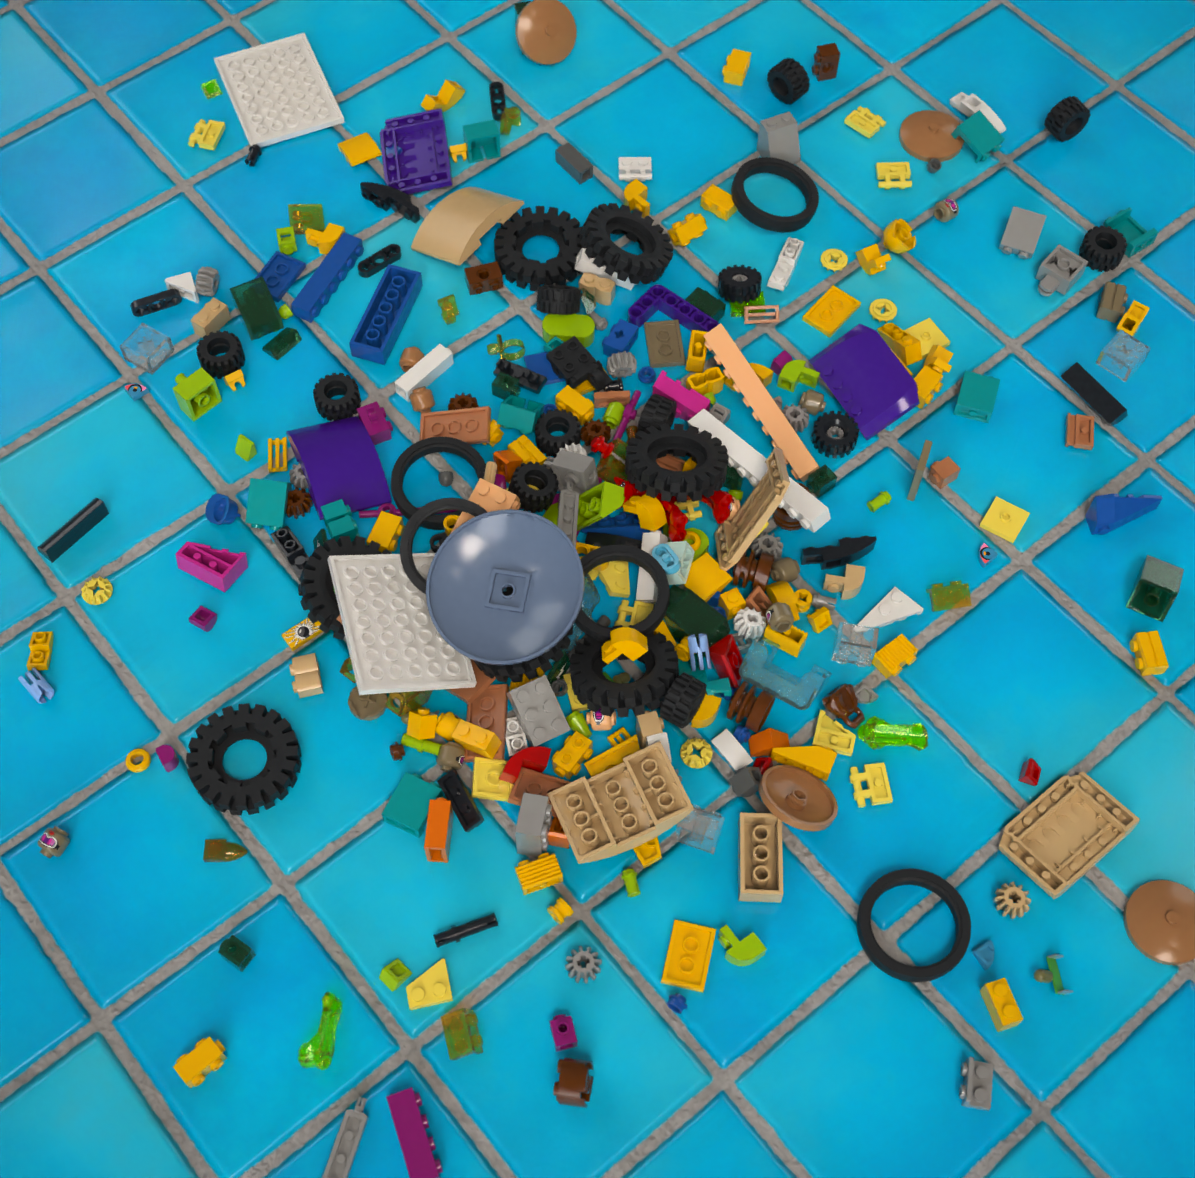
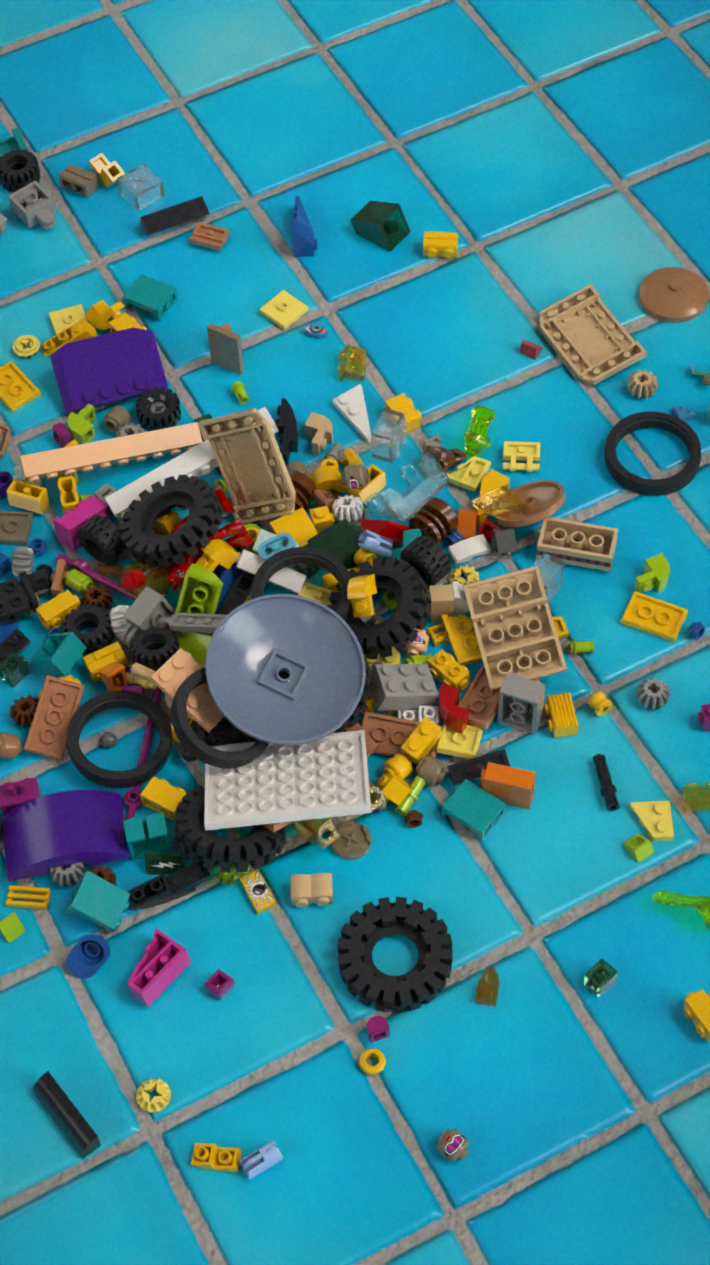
camera: 75 degrees left, 5 degrees down
none -> clear yellow plate [472,485,526,516]

